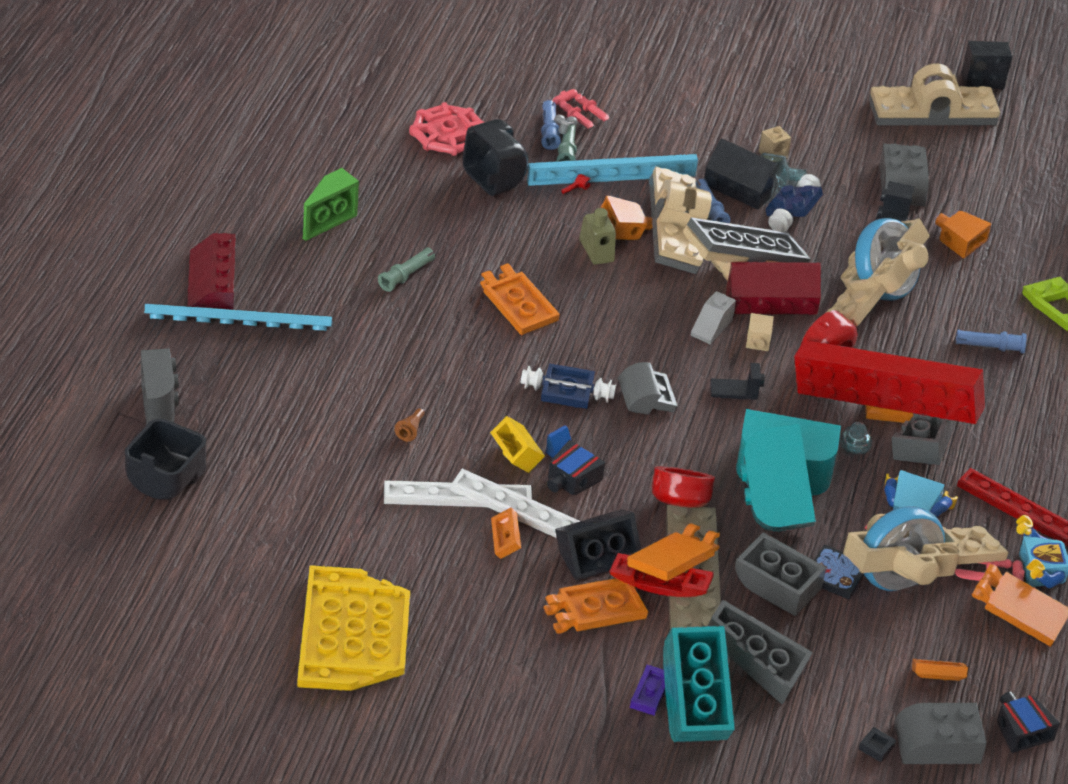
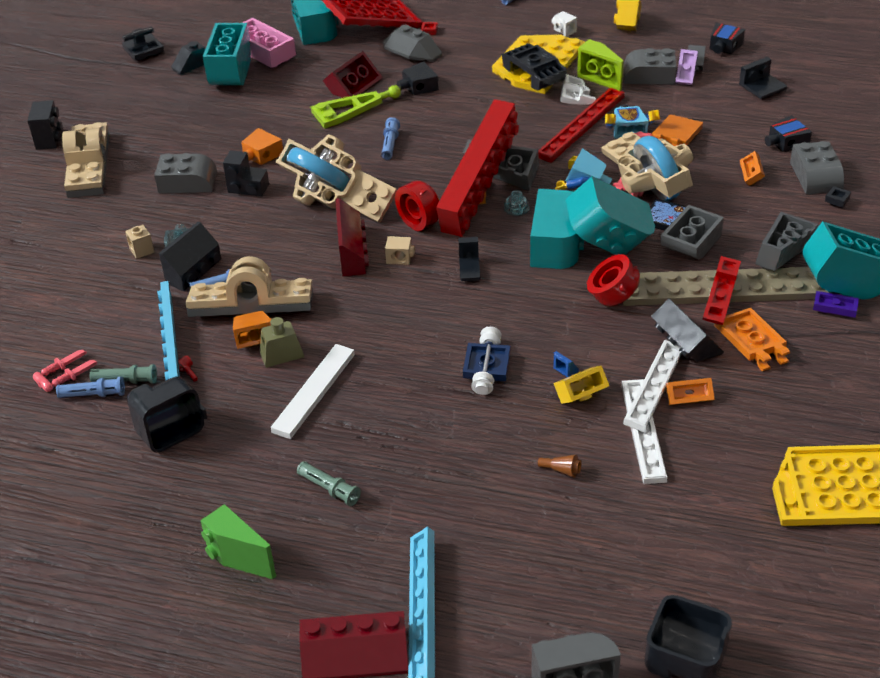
camera: 85 degrees left, 0 degrees up
coral plate [409,102,484,156] -> none
orange tile [480,263,560,335] -> none
black torso [547,440,605,495] -> none
light grey piece [554,115,578,134] -> none
dark grey brick [618,362,677,415] -> none
orange tile [628,523,720,581] -> none
dark grey piece [683,217,810,281] -> none
light grey slope [691,291,736,344] -> none
dark blue plate [765,174,823,232] -> none
none -> white tile [271,344,355,439]

